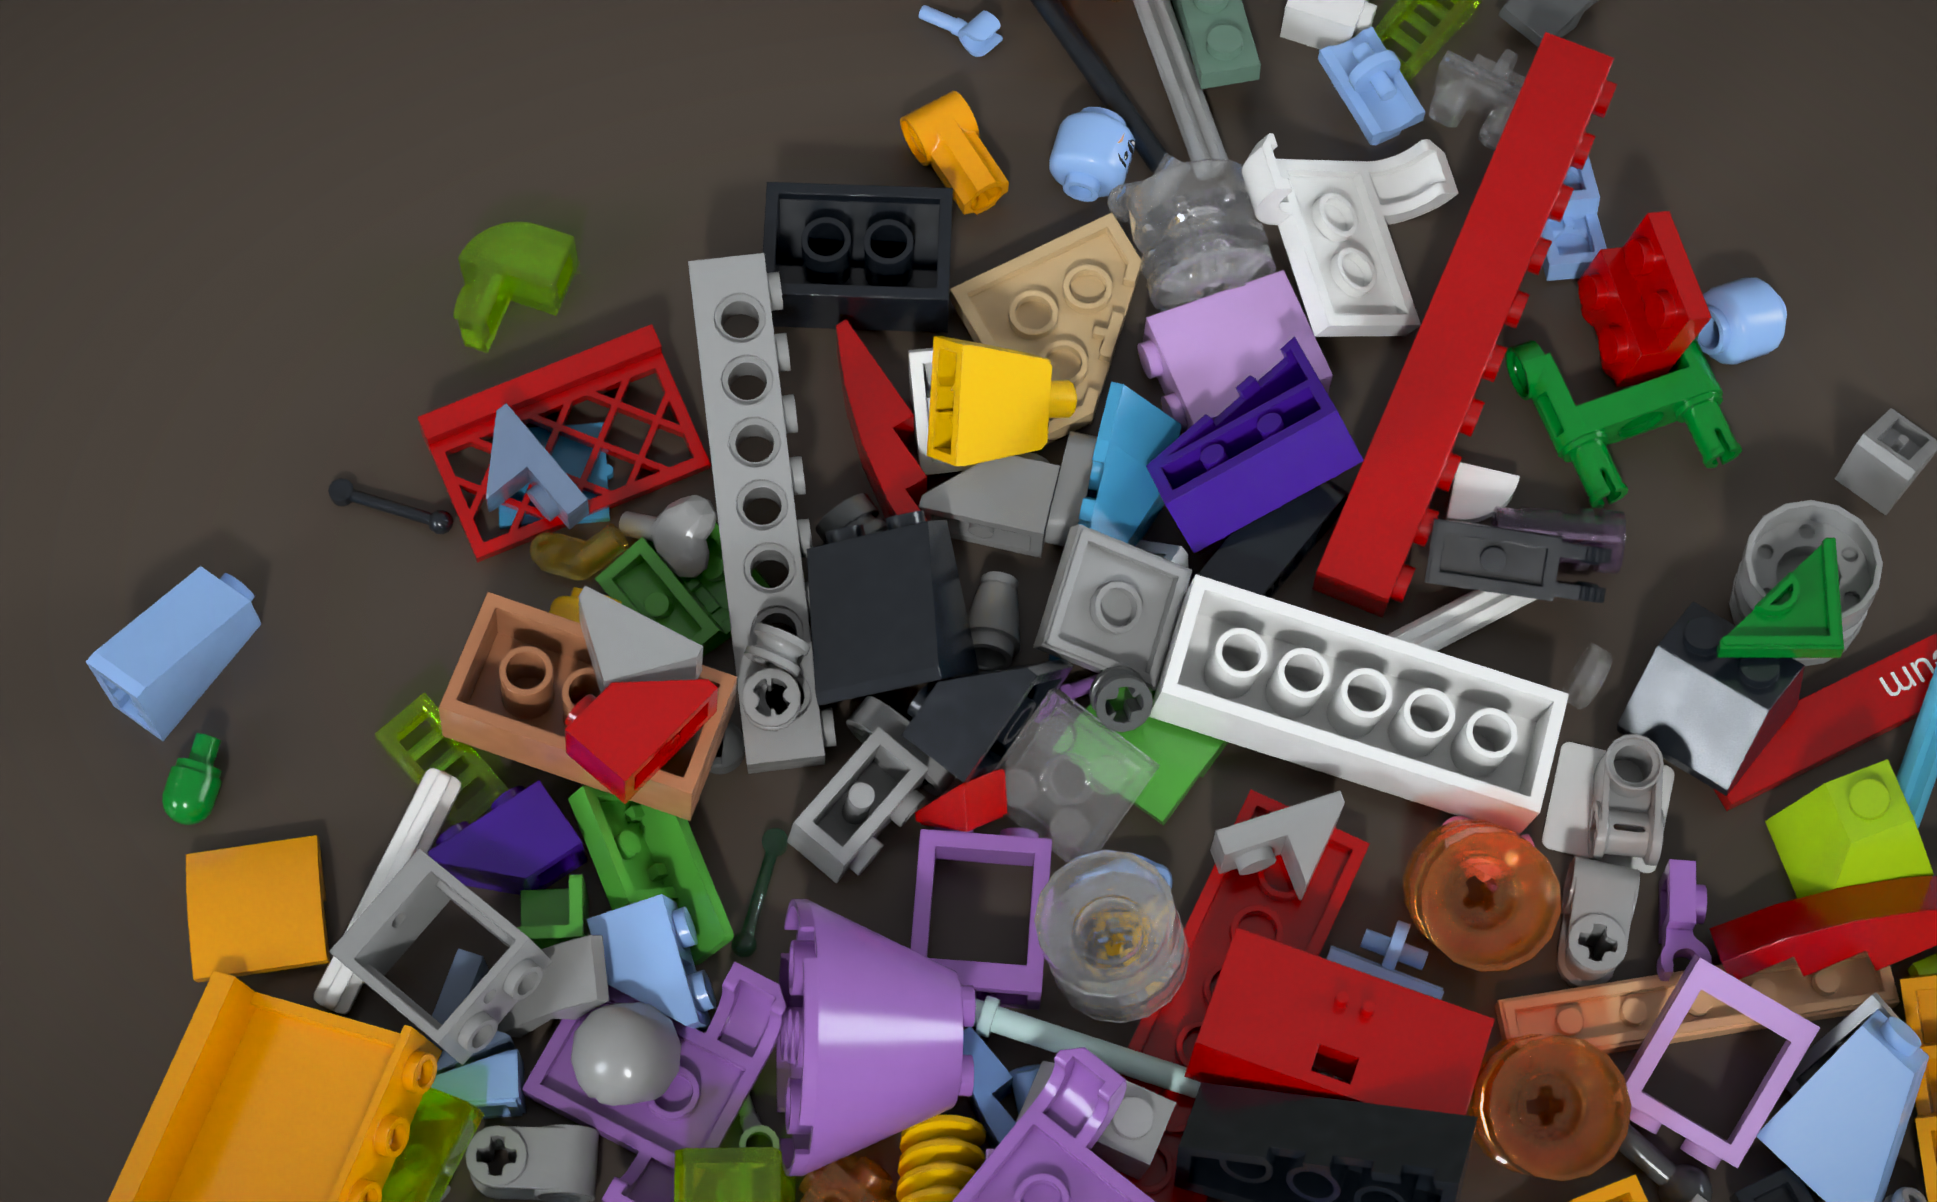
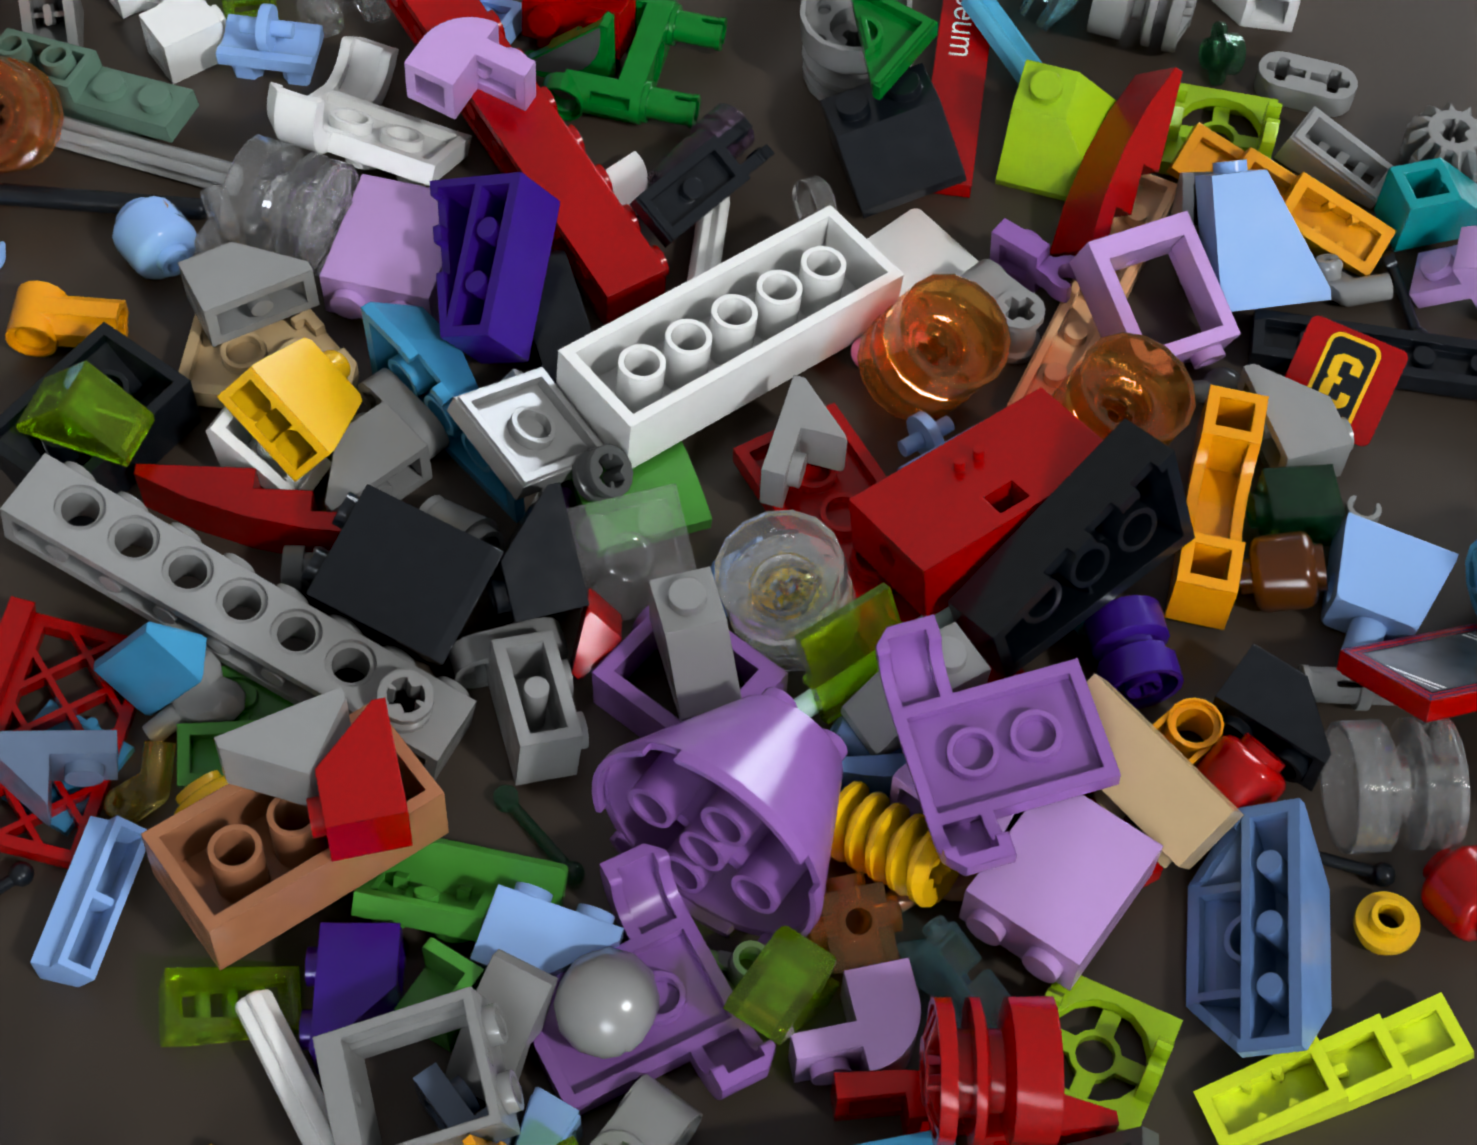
camera: 55 degrees left, 10 degrees down
light grey bush [744,623,810,678] -> none
light grey piece [1588,734,1664,866] -> none
none -> clear neon green slope [16,360,155,467]
none -> light blue piece [30,815,147,987]
none -> dark azure slope [94,621,207,716]
none -> light grey slope [177,242,320,347]
none -> lavender brick [404,17,536,119]
none -> tile [524,12,616,79]
none -> light grey slope [649,566,741,722]
none -> clear neon green piece [794,583,904,724]

